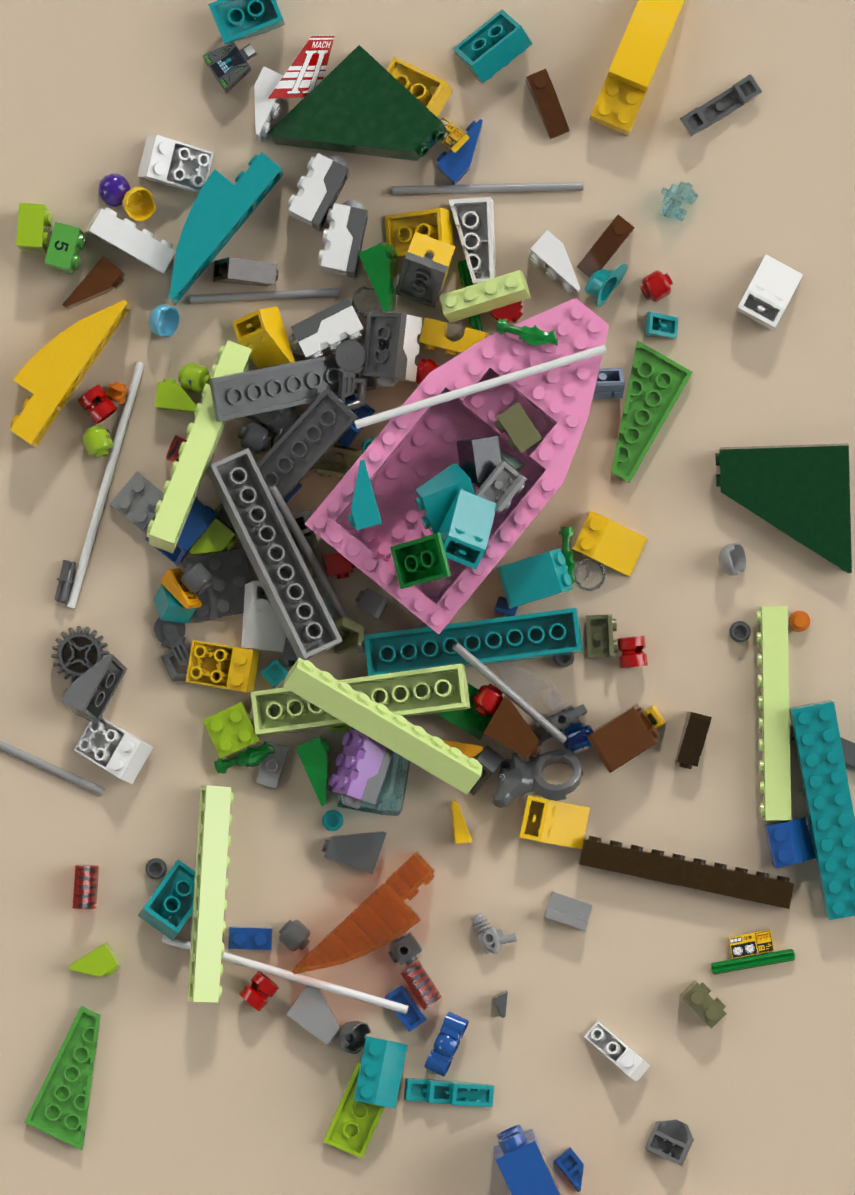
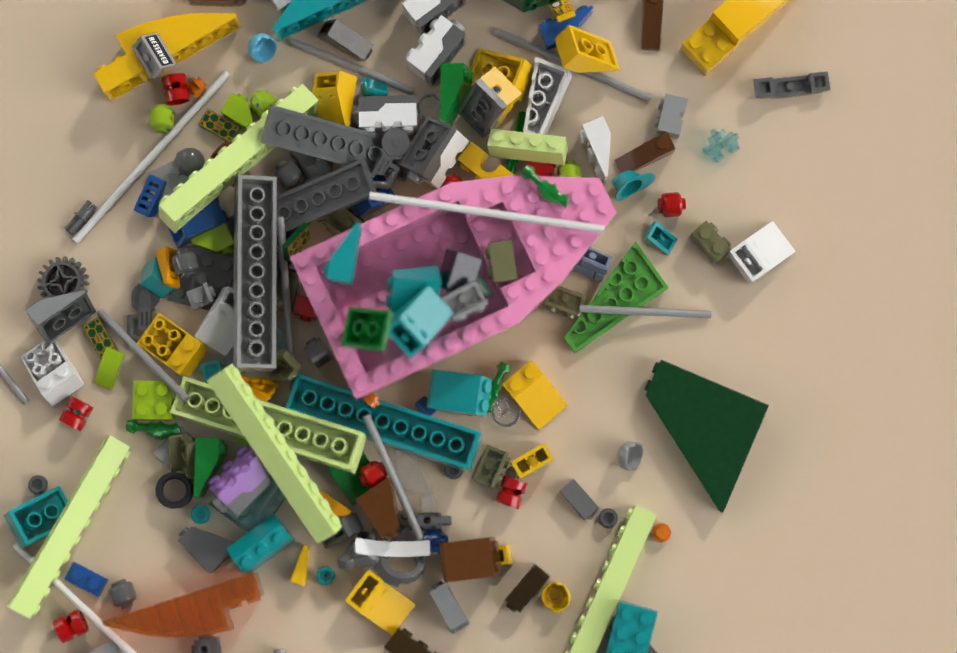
camera: 30 degrees right, 5 degrees down
none -> red wheel [58,396,94,431]
none -> tile [82,317,118,360]
none -> lime slope [94,347,126,390]
none -> light grey piece [97,309,190,402]
none -> light grey panel [132,33,176,79]
none -> blue slope [134,174,167,217]
none -> black tyre [155,472,194,509]
none -> olive bracket [168,433,196,479]
none -> dark grey hair [174,148,205,176]
none -> light grey bracket [186,283,216,310]
none -> dark green tile [198,109,241,144]
none -> teal slope [227,514,295,575]
none -> light orange tile [241,374,280,402]
none -> dark green tile [282,222,311,262]
none -> teal plate [316,566,335,585]
none -> white sticker [355,538,430,557]
none -> teal hair [360,78,389,97]
none -> orange plate [362,392,380,409]
none -> slope [430,581,469,634]
none -> yellow brick [510,443,554,480]
none -> yellow hair [541,581,571,613]
none -> olive bracket [543,286,587,319]
none -> yellow slope [554,25,620,73]
none -> lime head [557,160,582,177]
none -> dark grey slope [559,479,599,520]
none -> light grey piece [578,305,712,318]
none -> light grey brick [654,94,688,139]
none -> olive brick [689,221,731,265]

